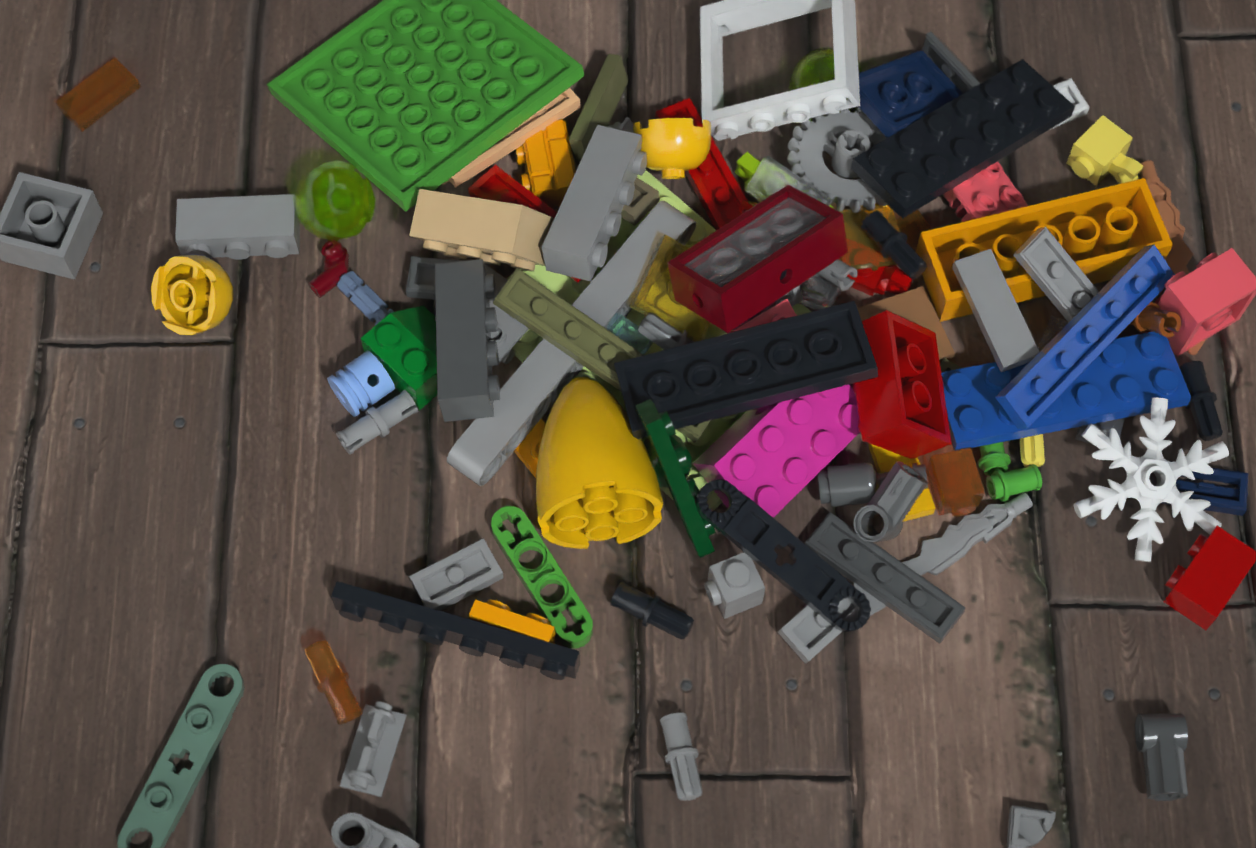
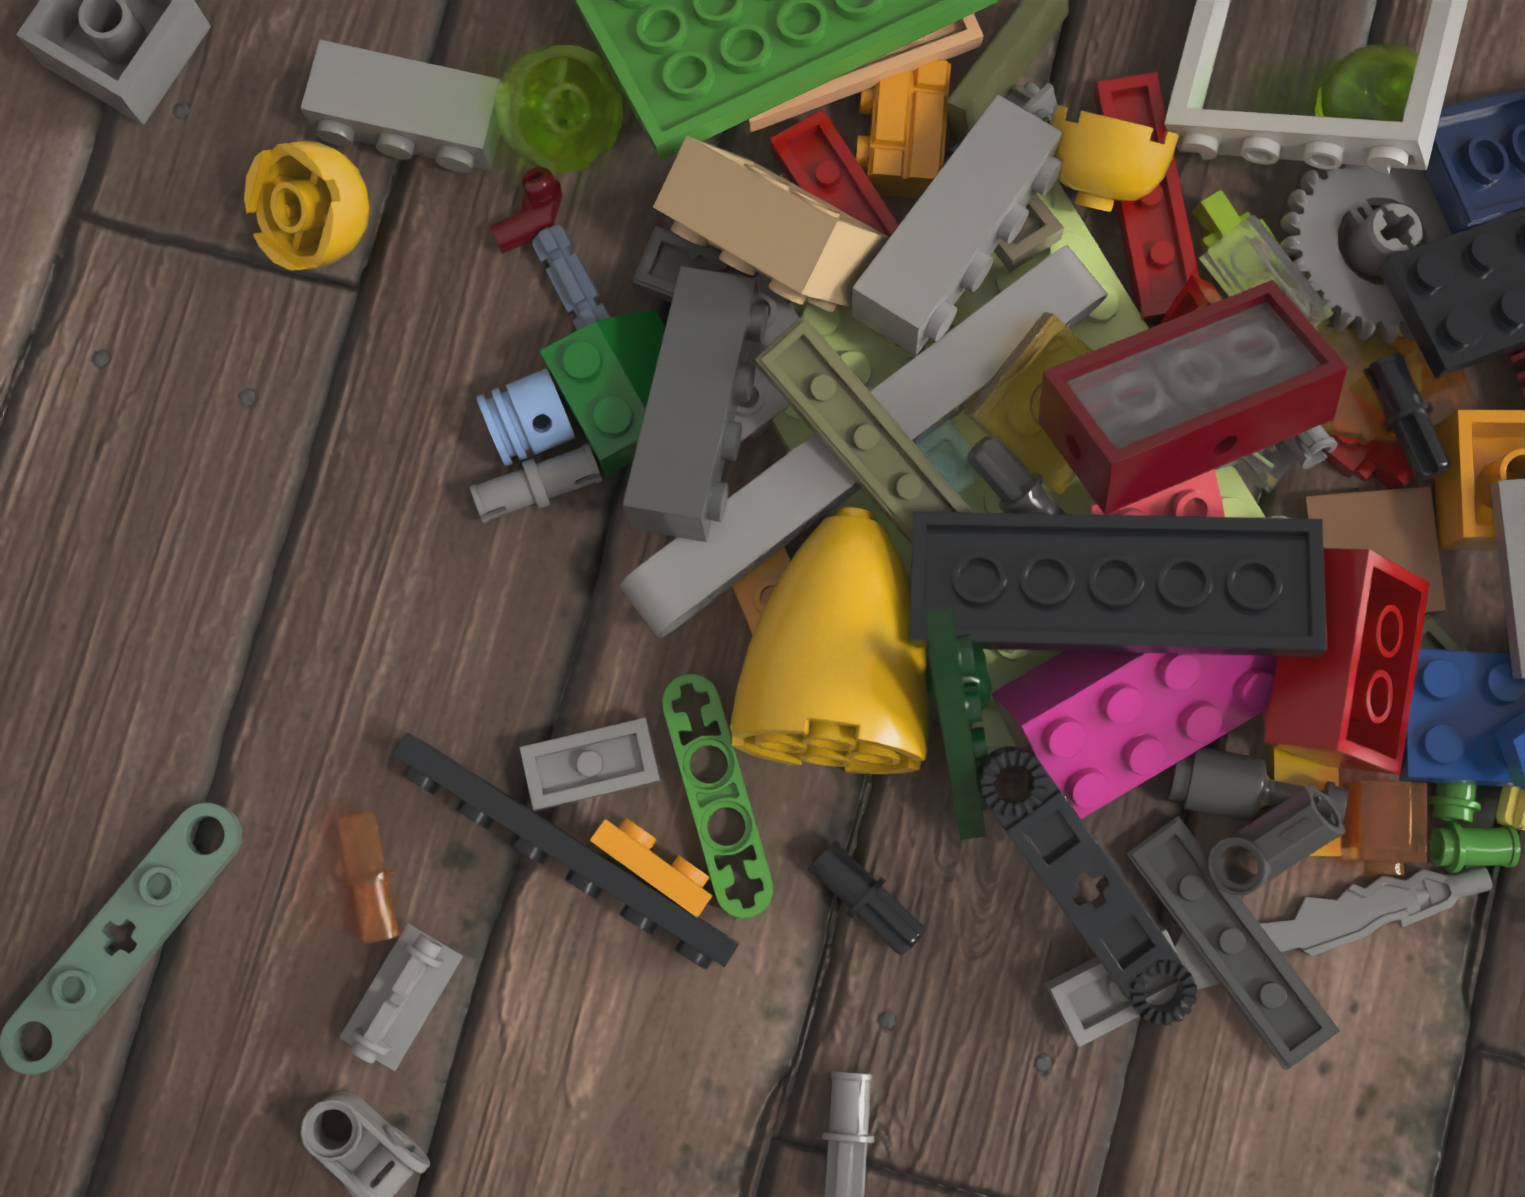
camera: 15 degrees right, 15 degrees up
light grey brick [704,552,765,619] -> none

